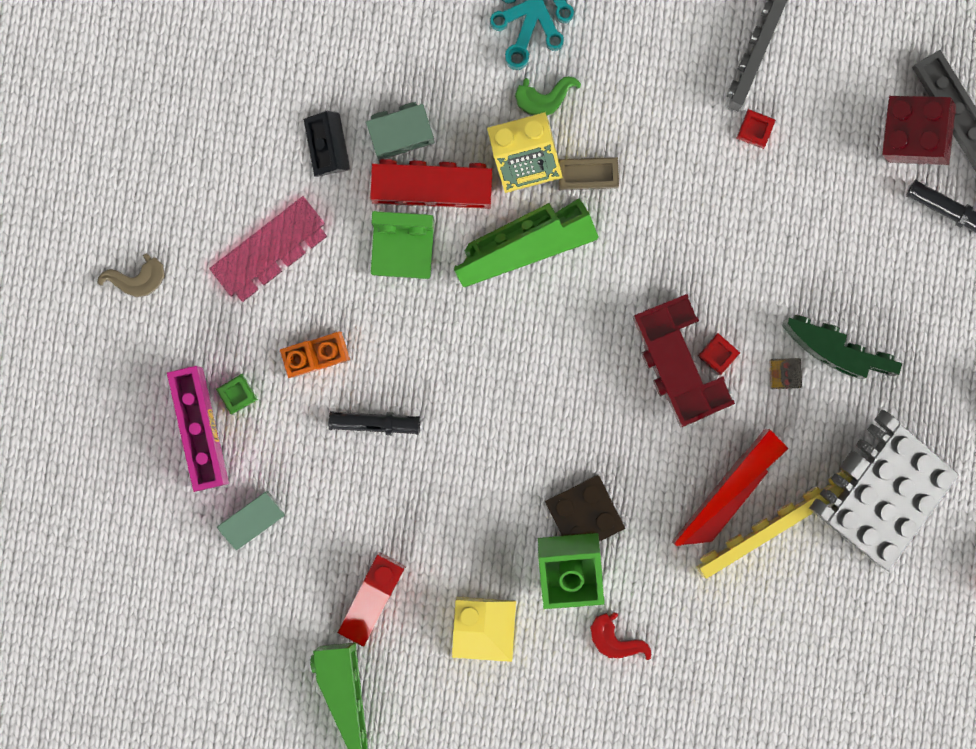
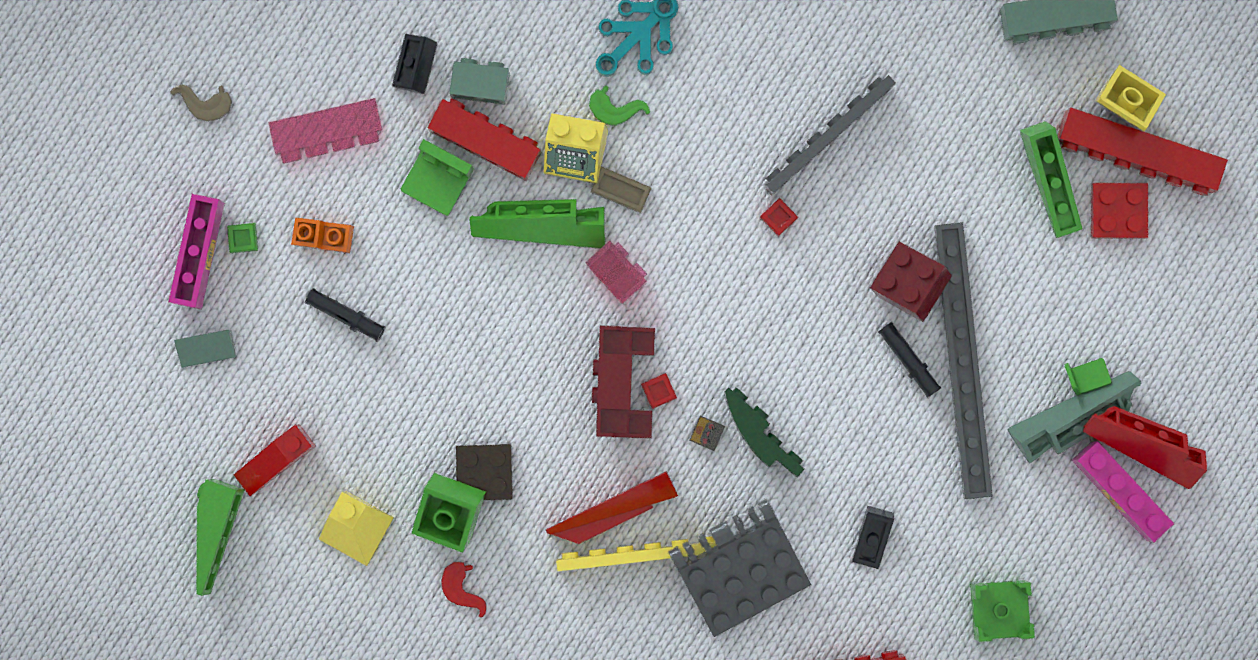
camera: 25 degrees right, 0 degrees up
none -> clear pink brick [585,241,647,305]

